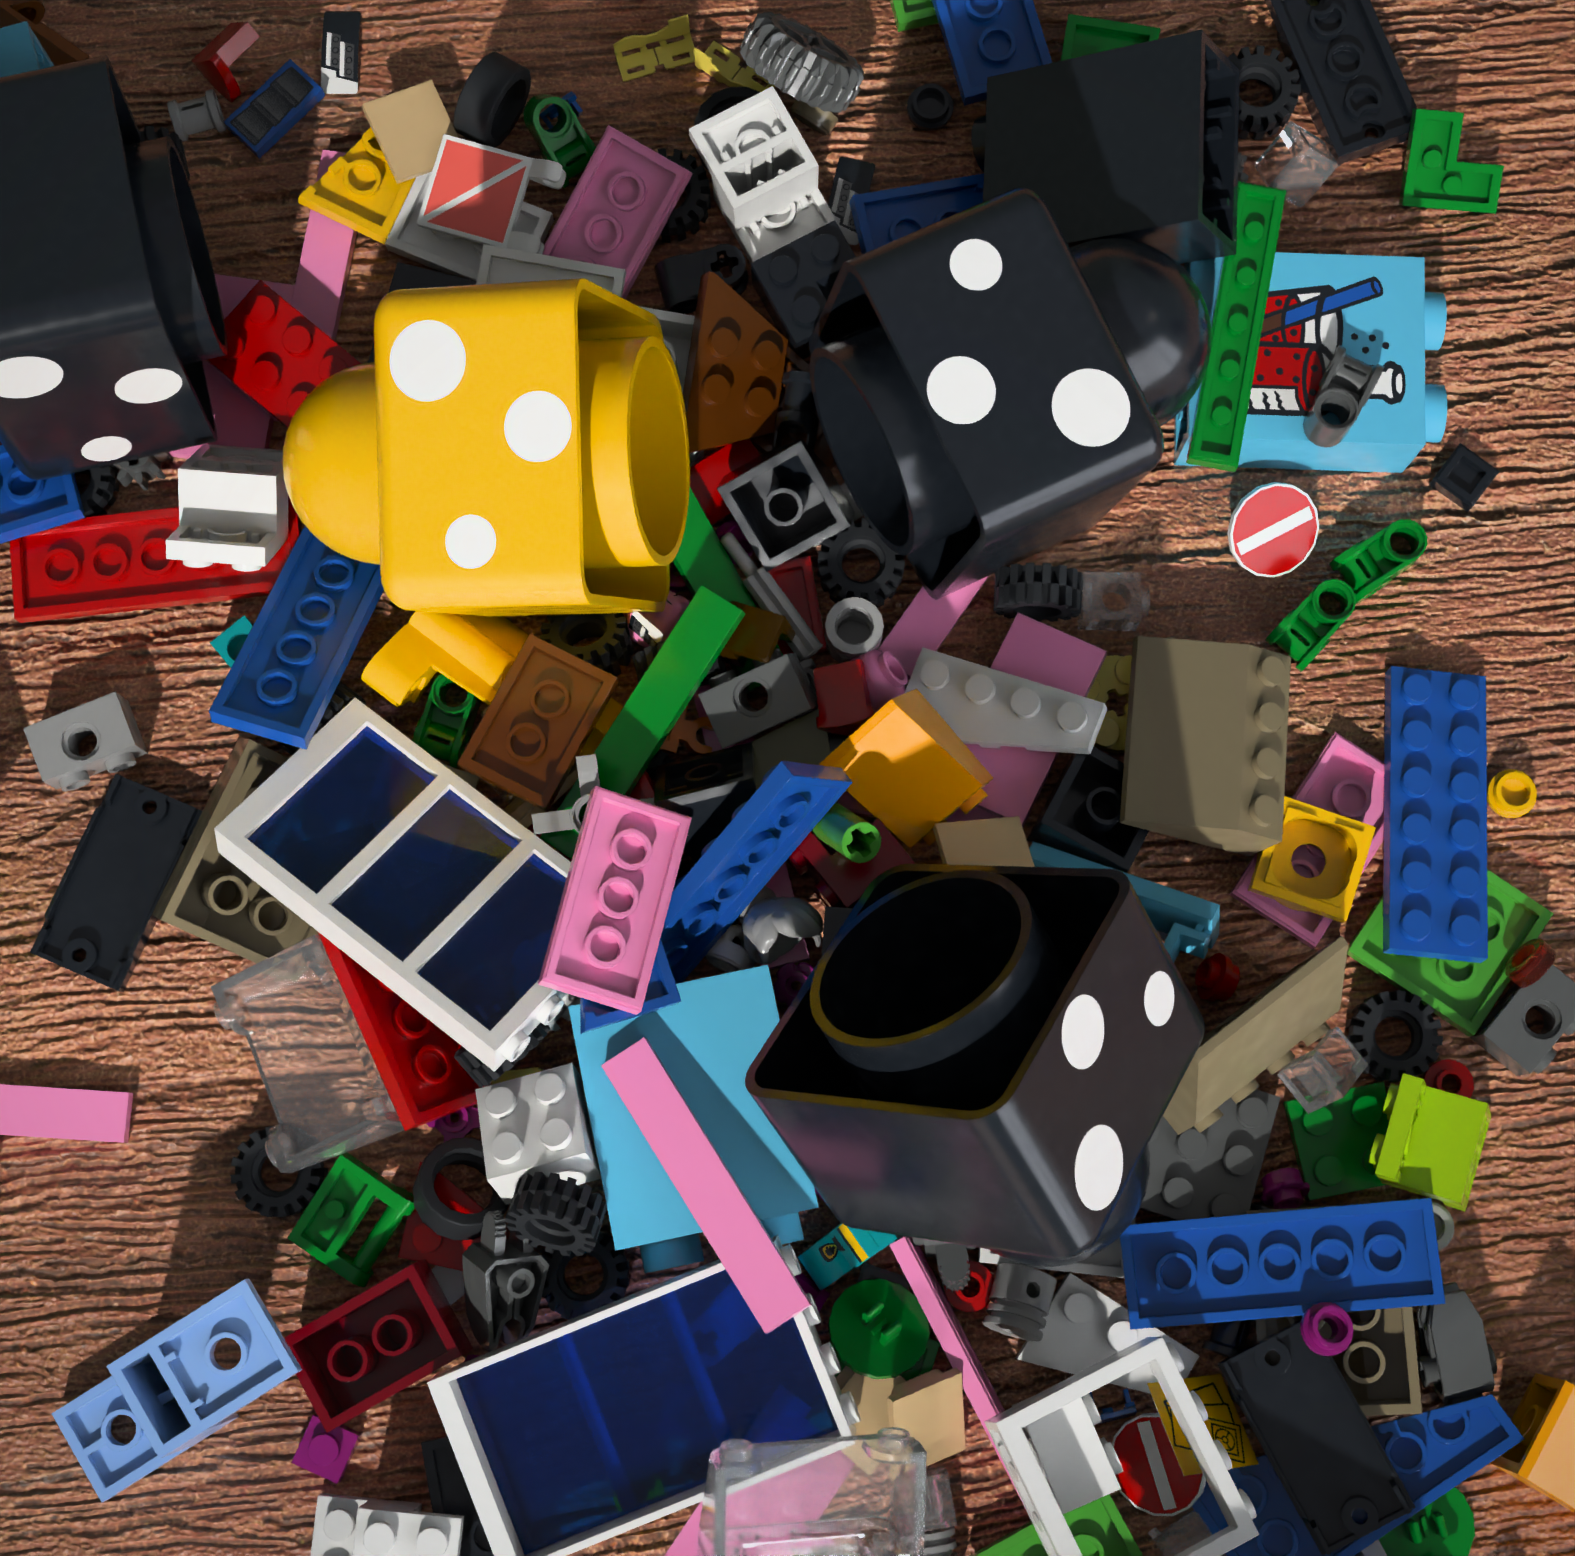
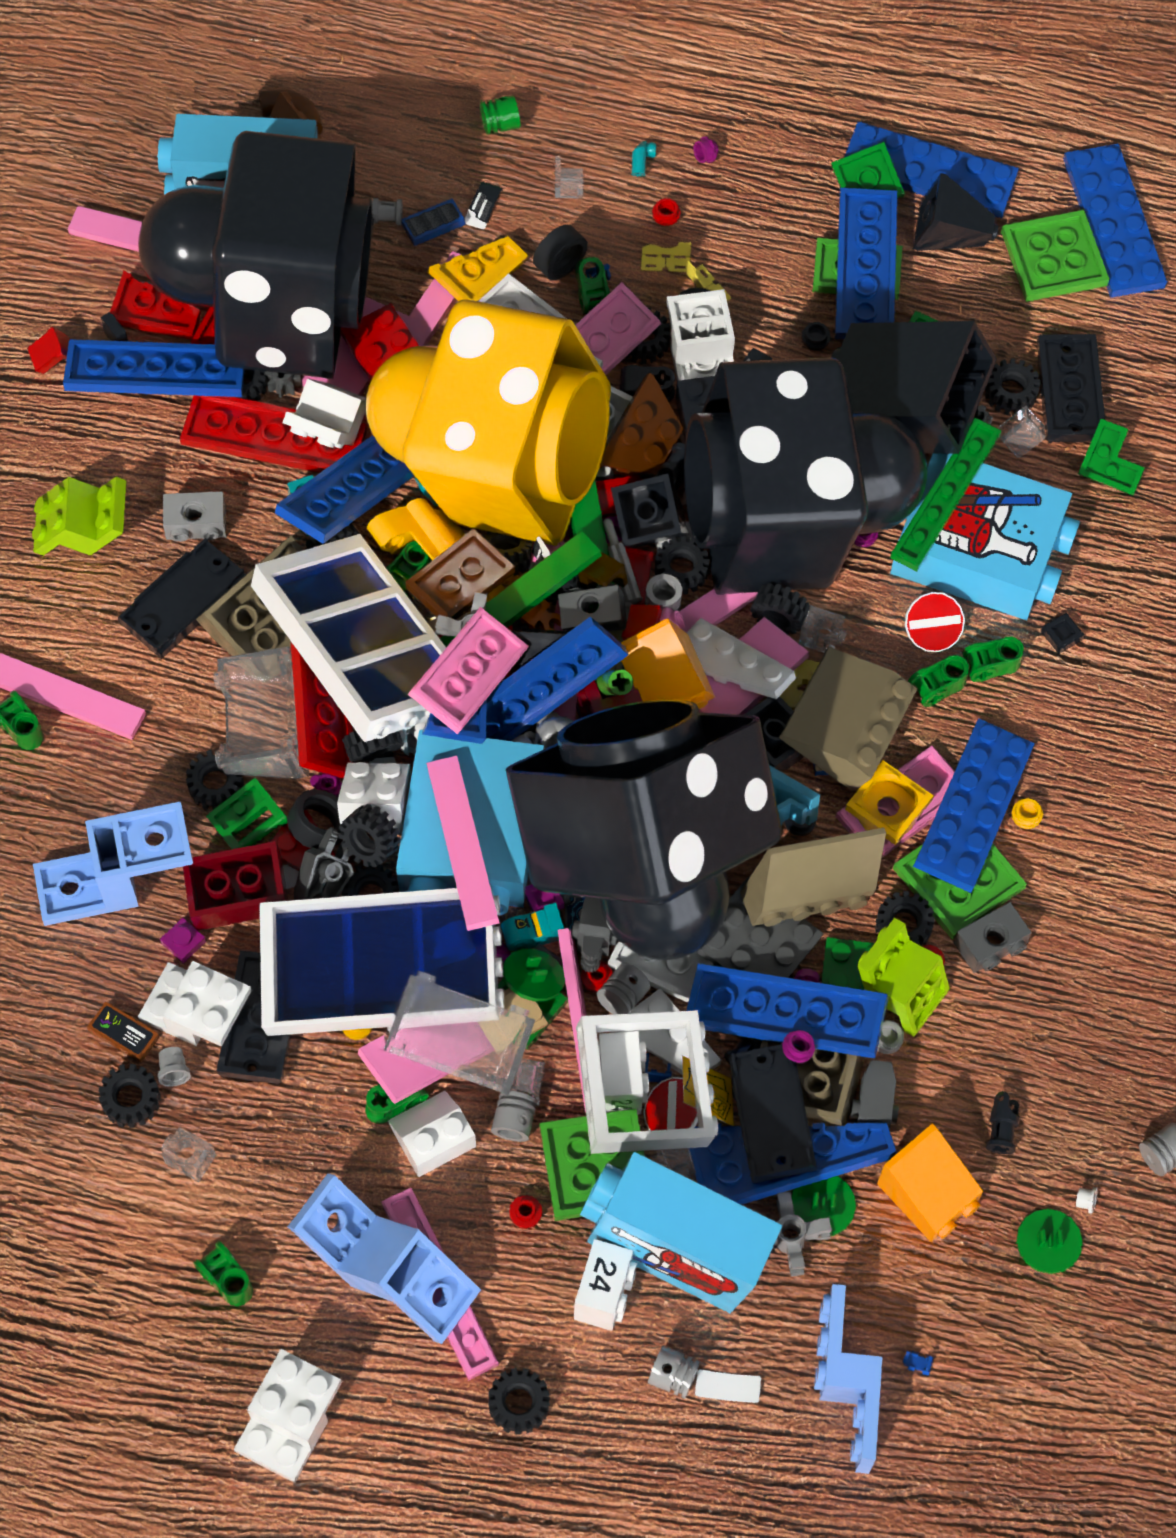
camera: 15 degrees right, 15 degrees down
red tile [191,22,260,103] -> none
tan piece [362,80,459,184] -> none
coral flag [416,134,566,254] -> none
dark grey gear [740,12,864,113] -> none
dark tan tile [790,100,838,135] -> none
tan piece [887,1368,966,1479] -> none
clear panel [1277,1027,1368,1114] -> none
dark grey piece [1303,345,1384,448] -> none
clear red tile [1505,938,1556,988] -> none

